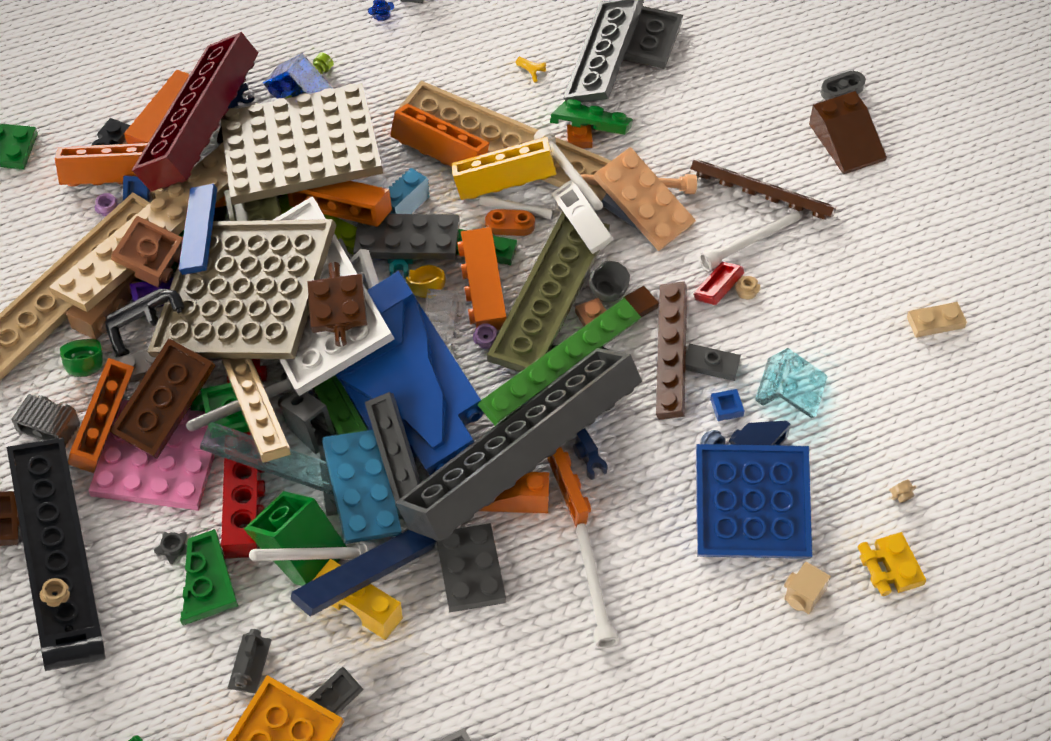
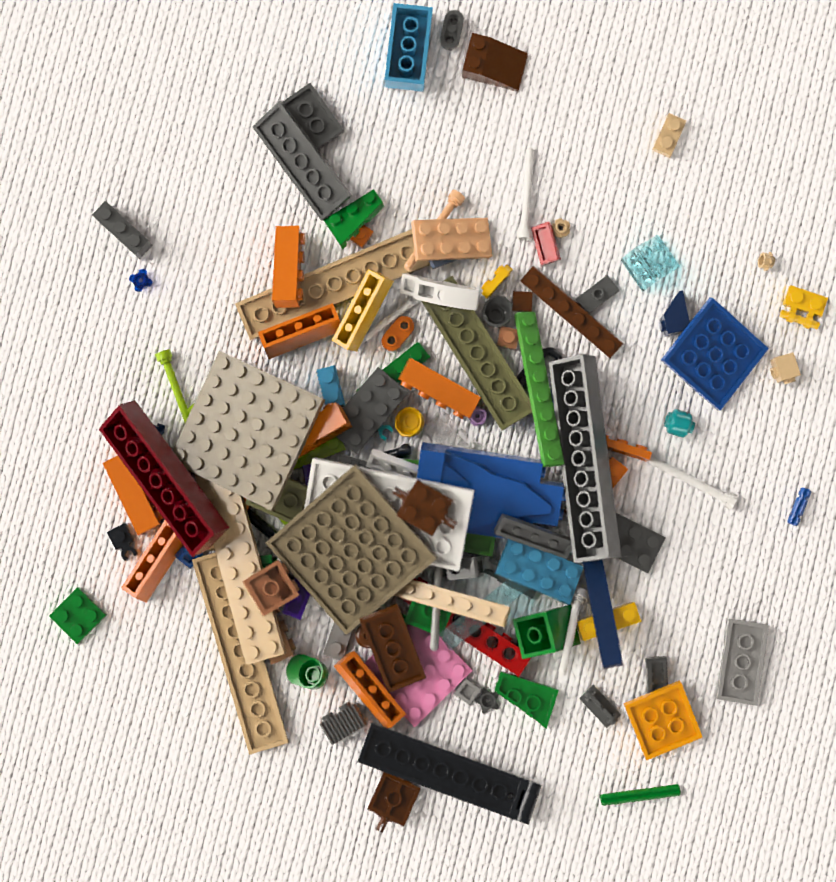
camera: 50 degrees left, 30 degrees up
tan plate [40,578,70,607] -> none
lavender plate [94,193,119,216] -> none
black piece [105,289,185,358] -> none
tile [179,183,218,275] -> none
clear blue brick [263,53,334,99] -> none
yellow bar [516,56,546,83] -> none
white piece [534,127,603,210] -> none
dark blue plate [573,428,608,480] -> none
reddish brown plate [690,159,837,220] -> none
sand blue plate [700,430,726,444] -> none
blue plate [710,389,745,421] -> none
none -> orange brick [272,226,305,308]
none -> dark azure brick [384,3,433,92]
none -> light grey tile [454,677,482,705]
none -> yellow plate [481,264,513,299]
none -> teal head [664,409,695,438]
none -> blue axle [787,487,812,526]

